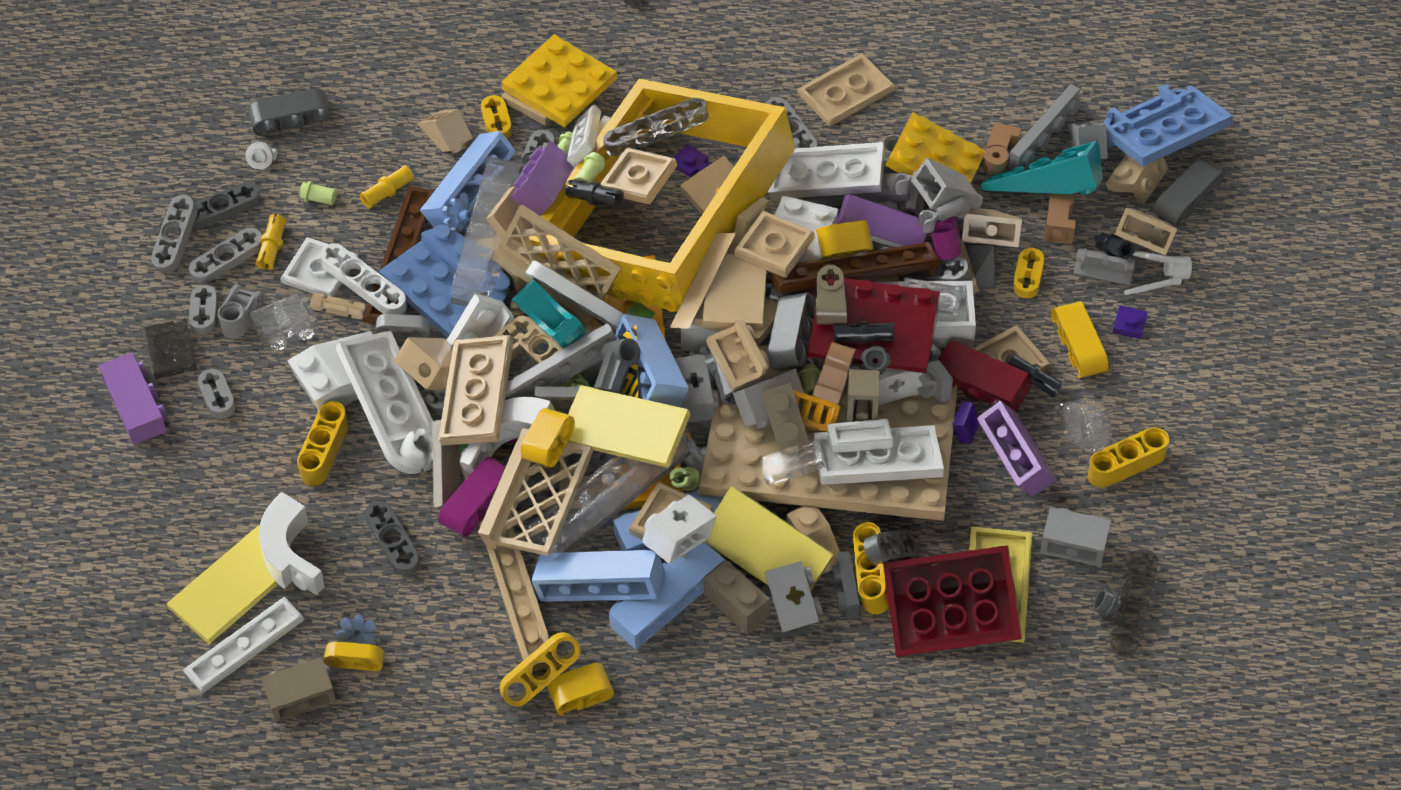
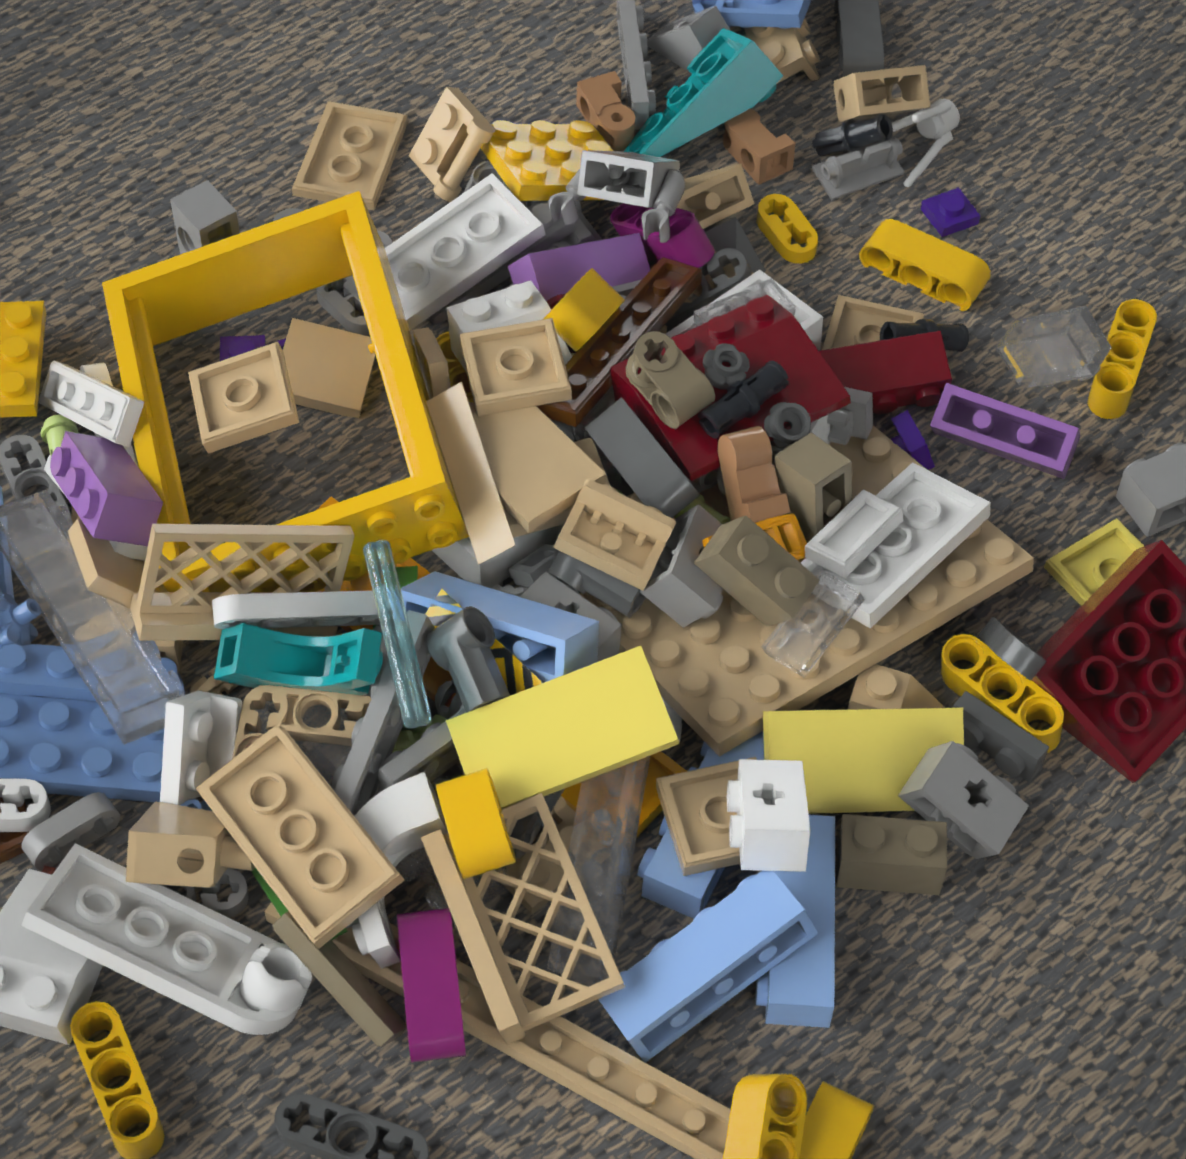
camera: 45 degrees left, 0 degrees up
black pin [565,179,624,208] -> none
yellowish green pin [574,152,605,184] -> none
clear smoke beam [603,98,709,156] -> none
yellowish green pin [670,467,702,492] -> none
none -> light grey brick [170,180,240,254]
none -> clear light blue axle [363,540,432,729]
none -> tan plate [409,87,495,202]
none -> dark grey plate [702,344,750,390]

